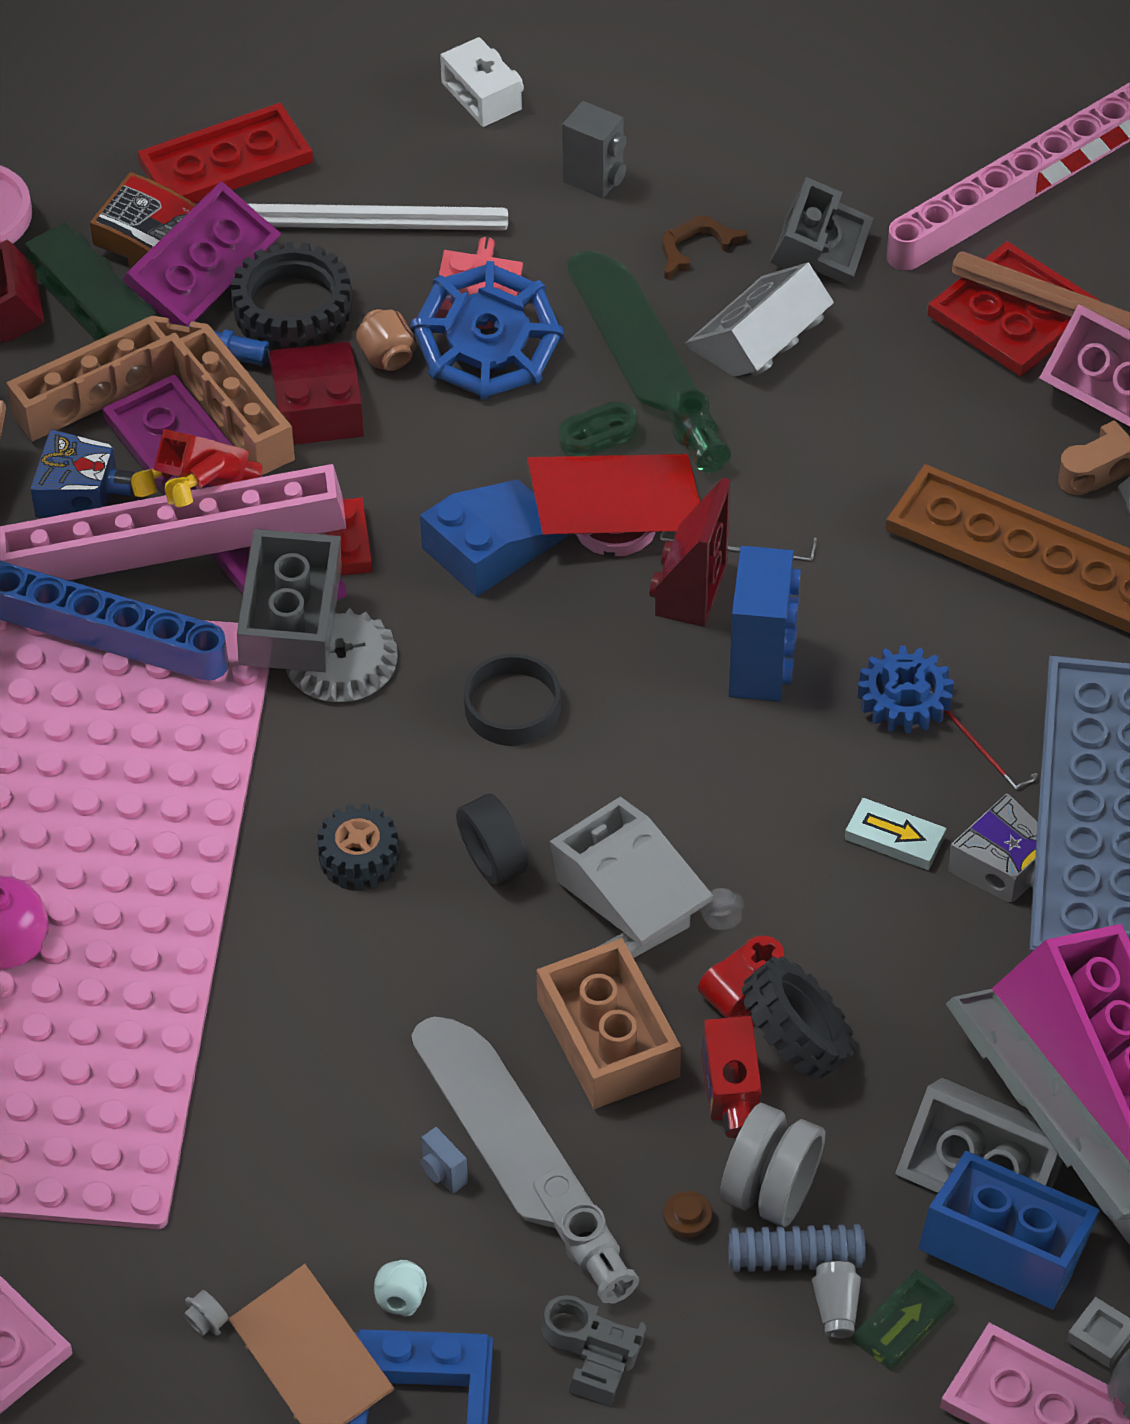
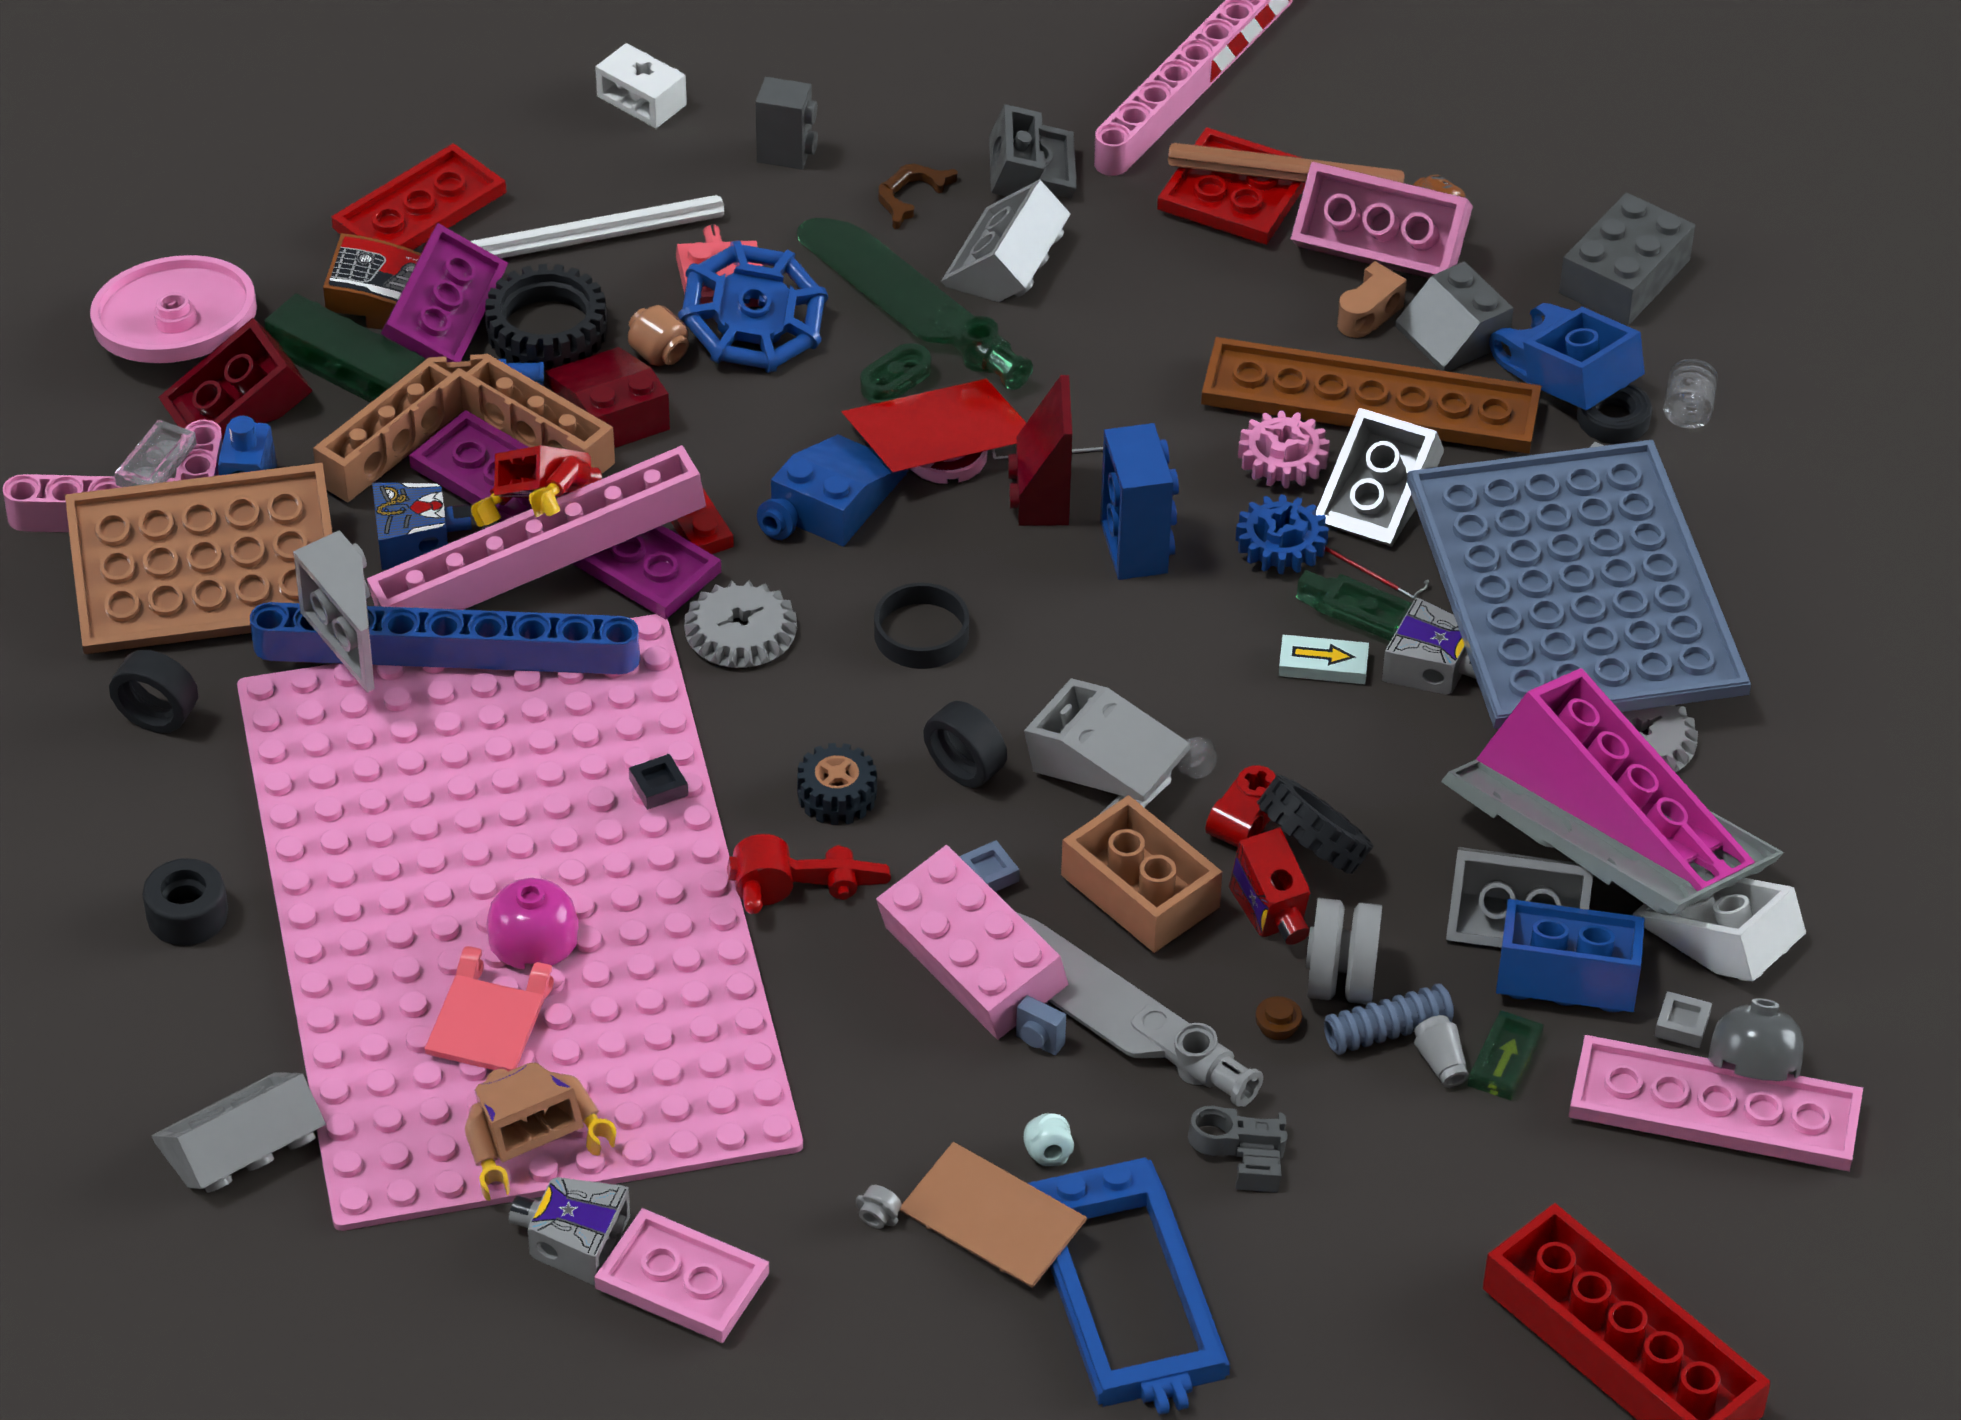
camera: 20 degrees left, 5 degrees down
dark grey brick [237,529,342,672] -> none
none -> black plate [629,754,688,810]
none -> red piece [727,834,891,914]
none -> blue plate [757,498,798,540]
none -> bright pink brick [876,845,1069,1040]
none -> sand blue plate [959,840,1020,892]
none -> bright pink gear [1238,411,1330,488]
none -> clear green hinge [1296,570,1412,641]
none -> light grey slope [1316,408,1444,547]

